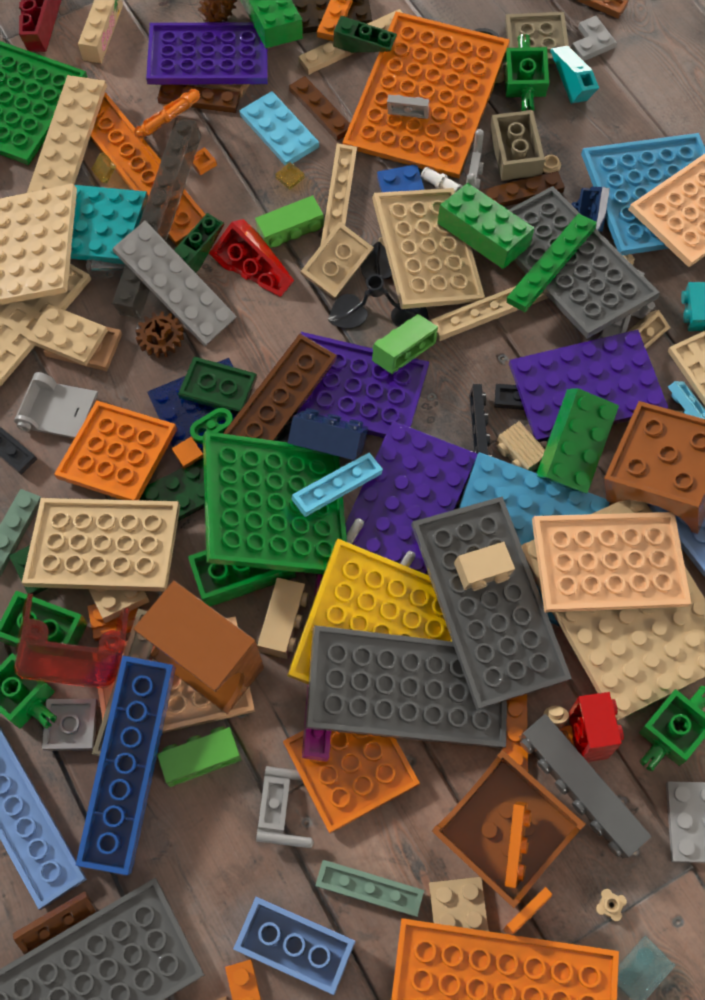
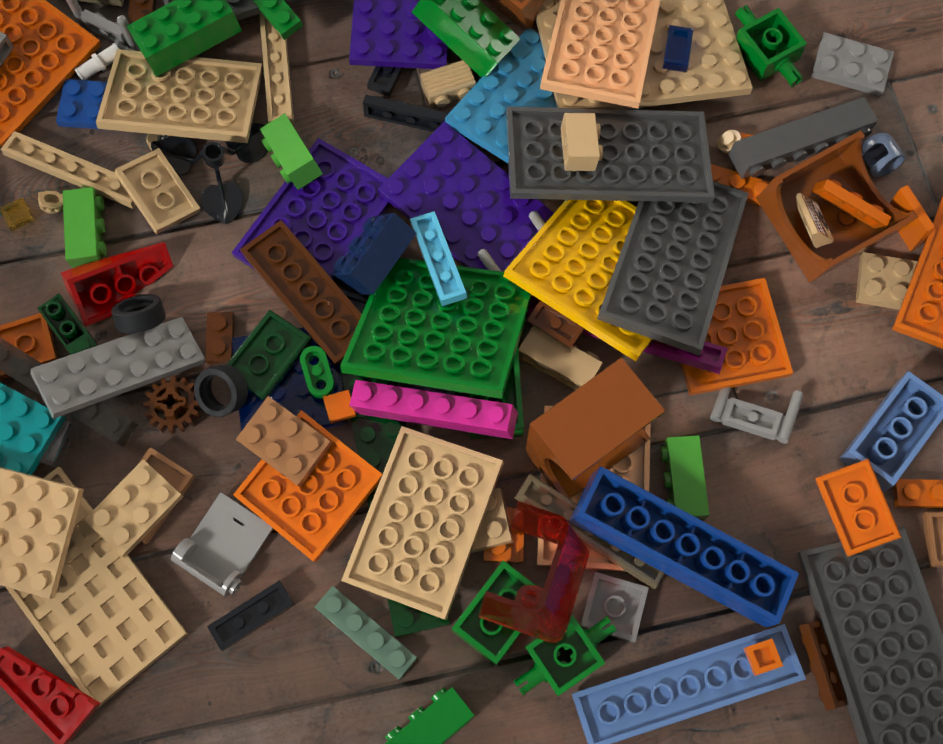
camera: 75 degrees left, 5 degrees up
sand green plate [315,860,424,918] -> none
red brick [569,692,624,762] -> none
tan plate [596,889,627,921] -> none
none -> tan animal [38,191,63,214]
none -> black tyre [111,294,166,334]
none -> black tyre [194,364,248,417]
none -> reddish brown plate [205,312,235,365]
none -> medium nougat plate [236,396,333,487]
none -> dark pink brick [349,380,518,439]
none -> reddish brown plate [527,300,586,350]
none -> clear blue tile [662,25,693,73]
none -> orange plate [743,639,783,676]
none -> tan slope [796,193,834,248]
none -> orange tile [814,459,901,557]
none -> sand blue helmet [861,133,906,178]

